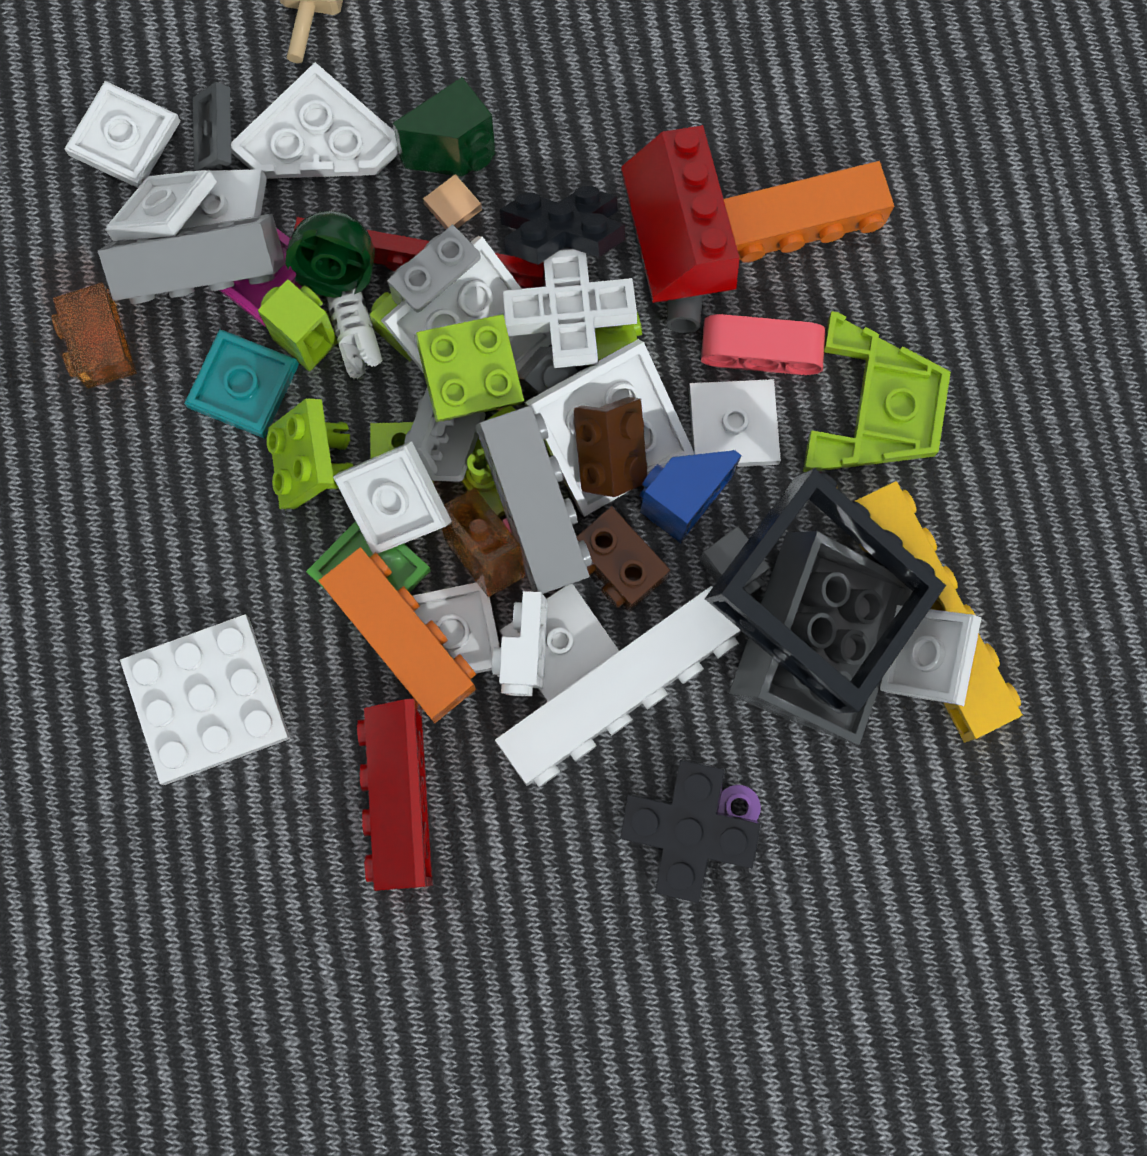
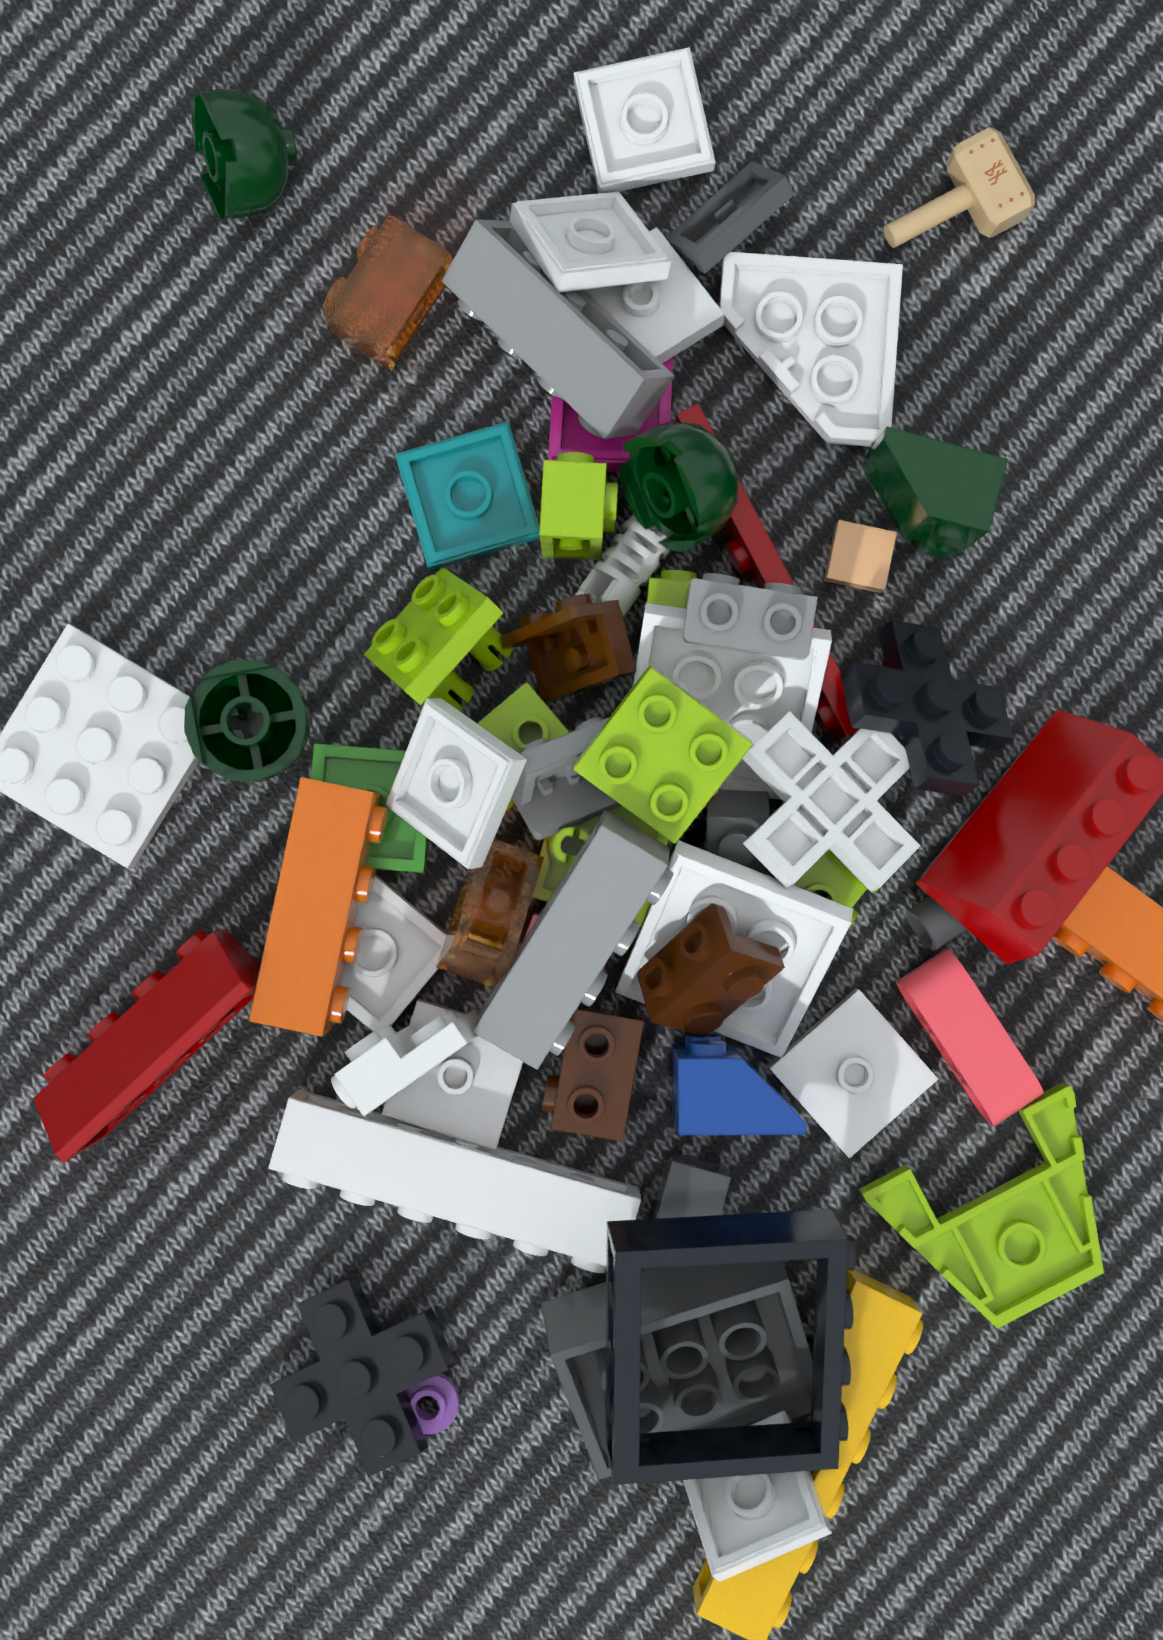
camera: 55 degrees right, 10 degrees up
none -> dark green cylinder [184,660,310,782]
none -> reddish brown bracket [500,594,637,703]

